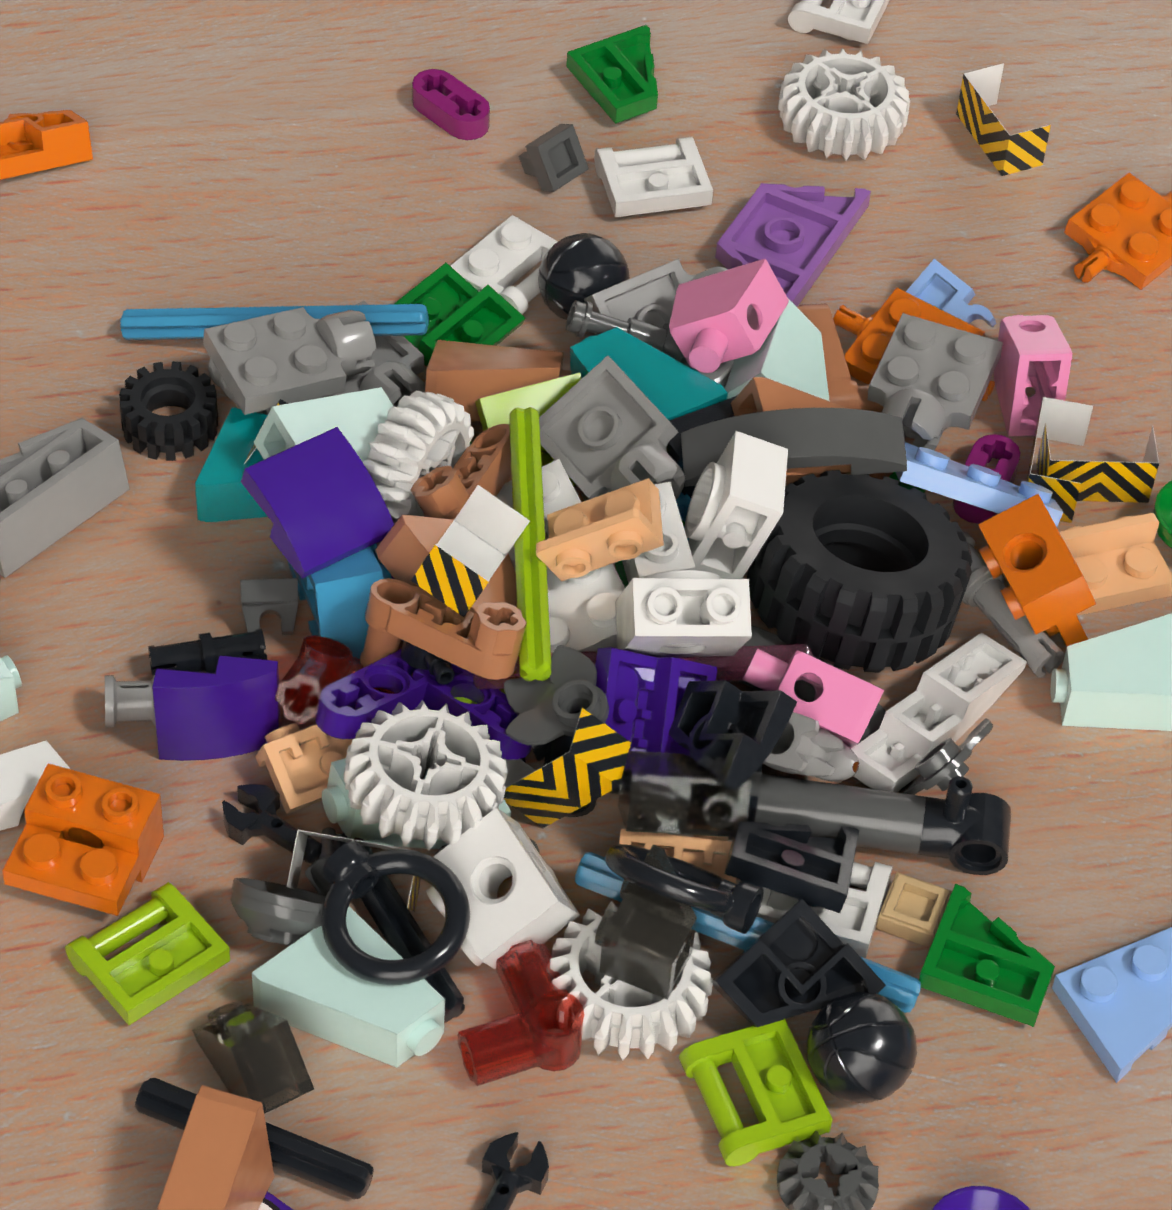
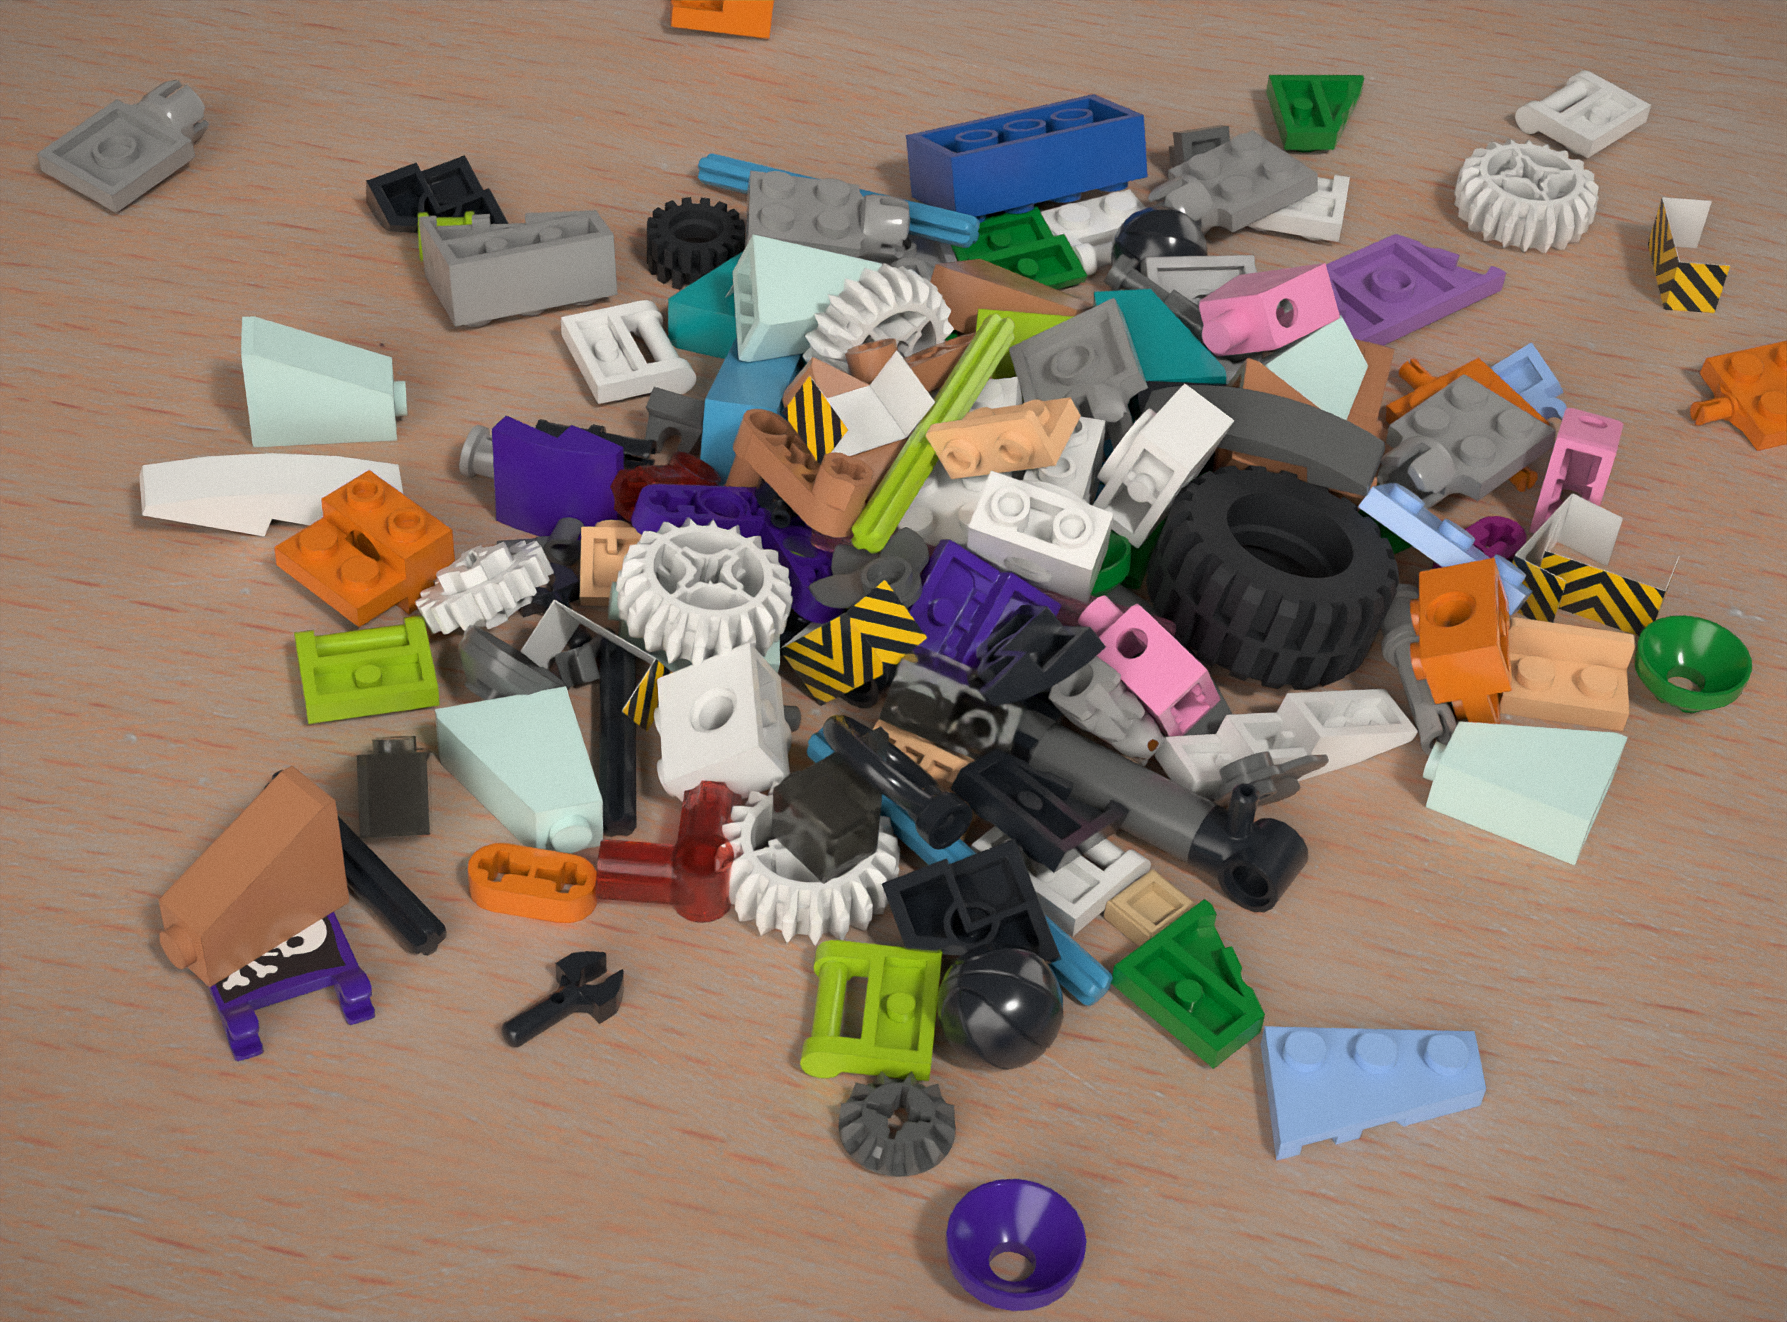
camera: 25 degrees right, 5 degrees down
dark purple slope [241,427,394,579] -> none
black piece [321,841,470,985] -> none
magenta beam [412,69,490,140] -> none
none -> white gear [415,540,554,634]
none -> orange beam [468,843,598,923]
none -> dark grey hand [496,517,584,567]
none -> white plate [561,300,696,404]
none -> blue brick [906,94,1148,223]
none -> light grey plate [1148,130,1318,234]

